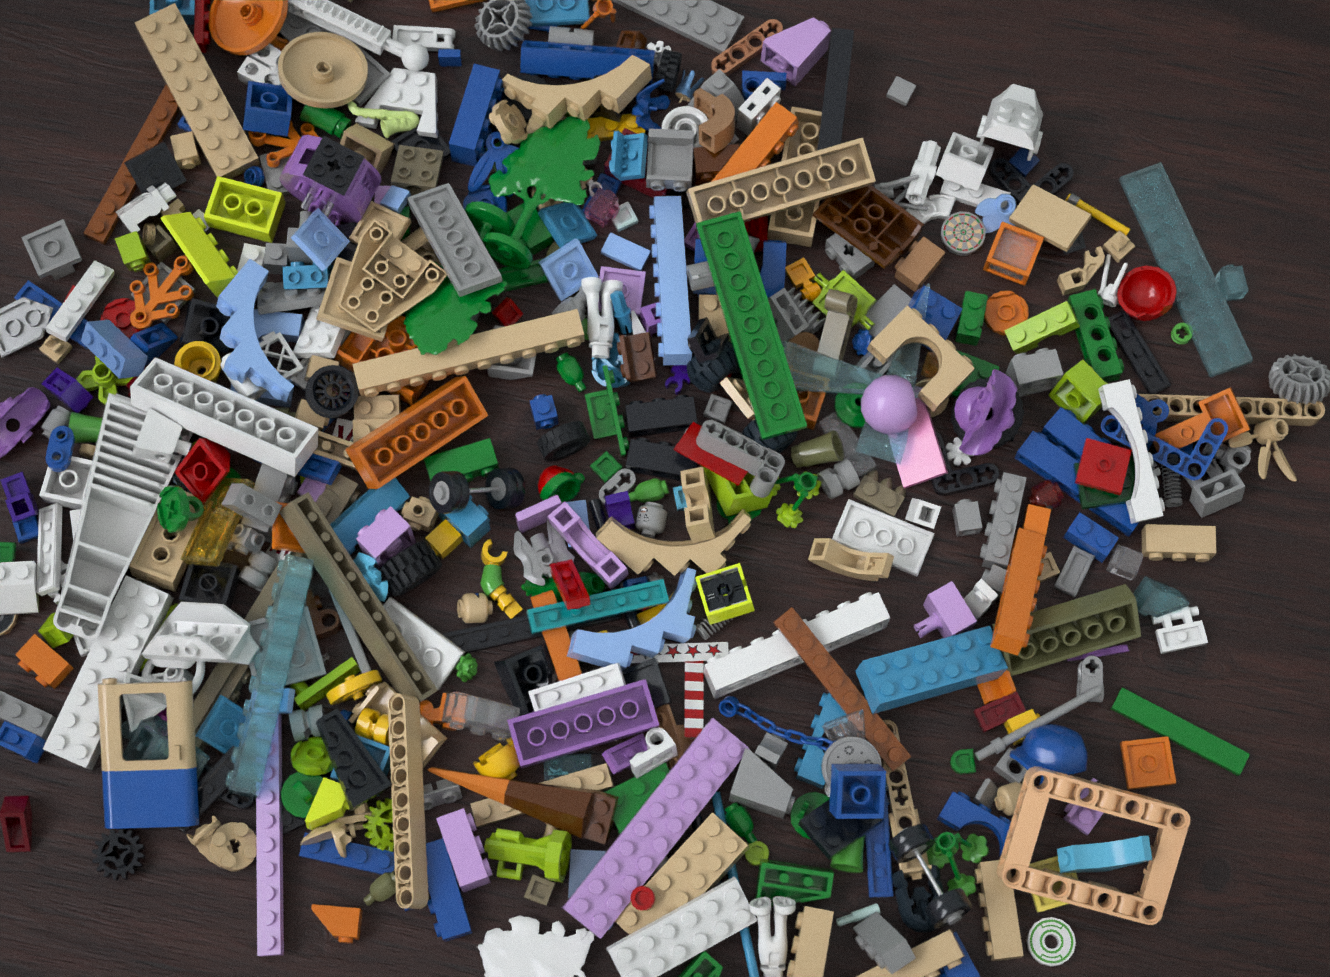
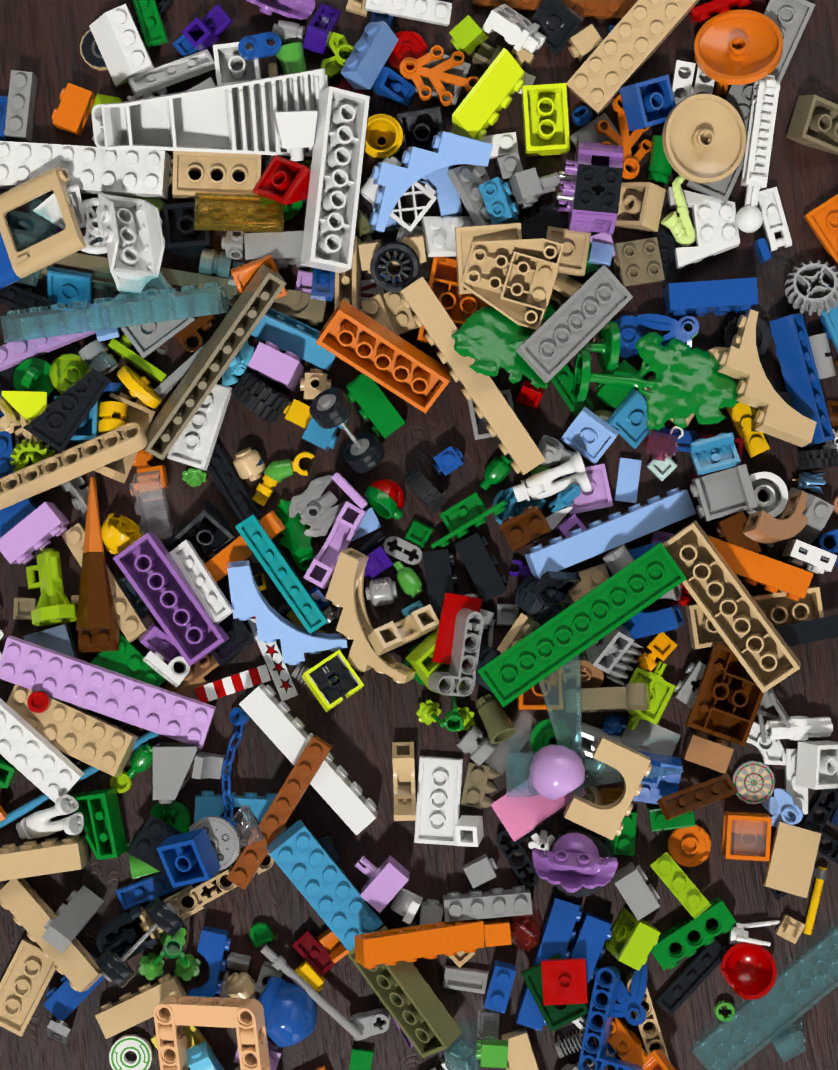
camera: 70 degrees right, 15 degrees up
tan axle [143,223,156,246] -> none
green tile [157,485,204,533] -> none
light grey brick [221,483,282,527] -> none
light blue plate [291,208,350,271] -> none
tan plate [489,100,528,145] -> none
red plate [549,559,590,610] -> none
blue animal [632,79,670,131] -> none
light aqua pin [836,903,881,927] -> none
tan piece [1057,246,1105,295] -> none
white arch [1098,379,1165,524] -> none
none -> bright green brick [476,1035,508,1068]
none -> reddish brown plate [657,773,738,821]

